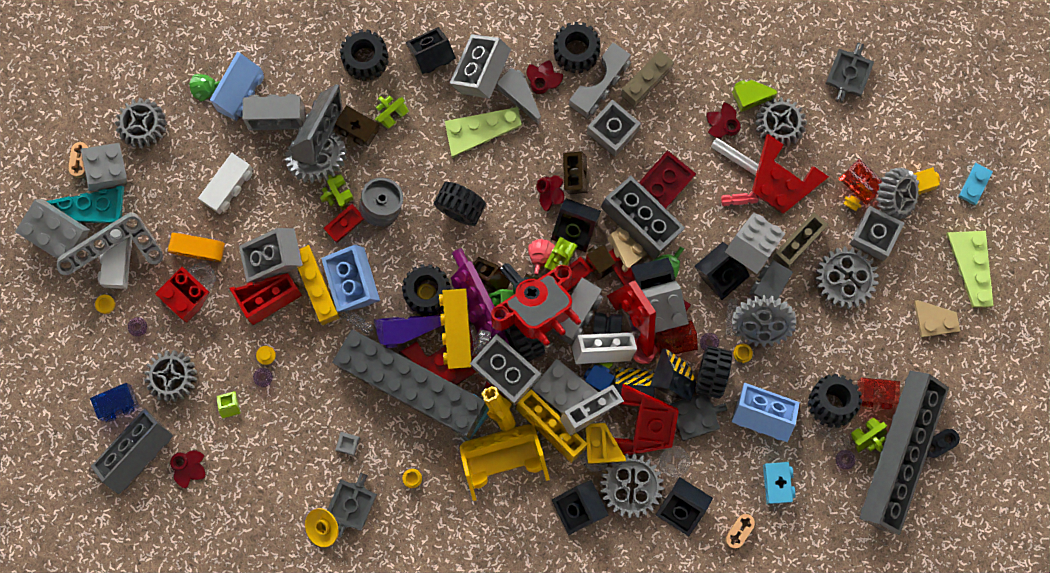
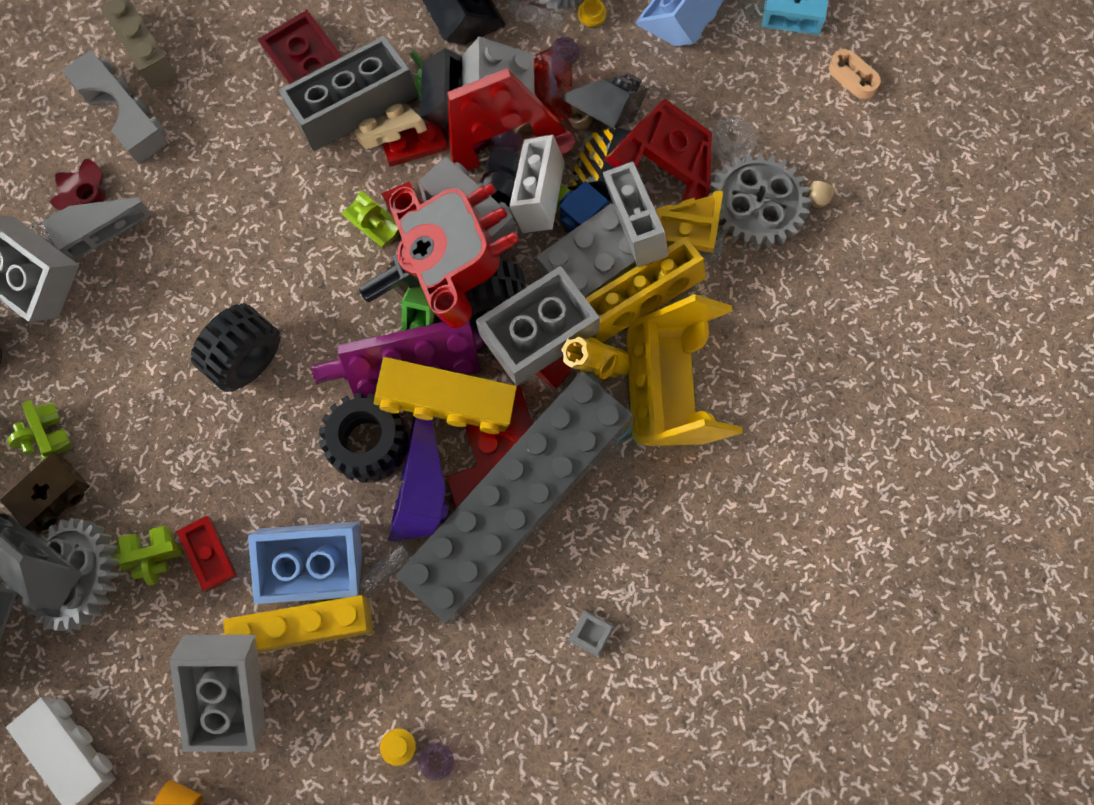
camera: 75 degrees left, 5 degrees down
red wedge [229,273,302,325] -> none
yellow dish [305,508,339,547] -> none
dark grey plate [327,472,377,538] -> none
dark grey wheel [359,177,403,227] -> none
yellow plate [402,469,422,488] -> none
yellow plate [417,283,436,300] -> none
yellowish green wing [445,107,522,158] -> none
clear beam [471,330,491,357] -> none
dark brown slope [473,257,510,291] -> none
coral piece [528,239,555,276] -> none
dark red plate [536,175,565,212] -> none
black slope [551,198,601,252] -> none
black slope [552,480,609,536] -> none
black tyre [554,22,600,73] -> none
dark brown brick [563,151,588,194] -> none
dark brown brick [586,244,616,281] -> none
light grey brick [587,99,641,157] -> none
black slope [656,477,713,536] -> none
dark grey plate [670,394,727,441] -> none
black tyre [696,346,732,399] -> none
none -> tan hinge [807,181,835,208]

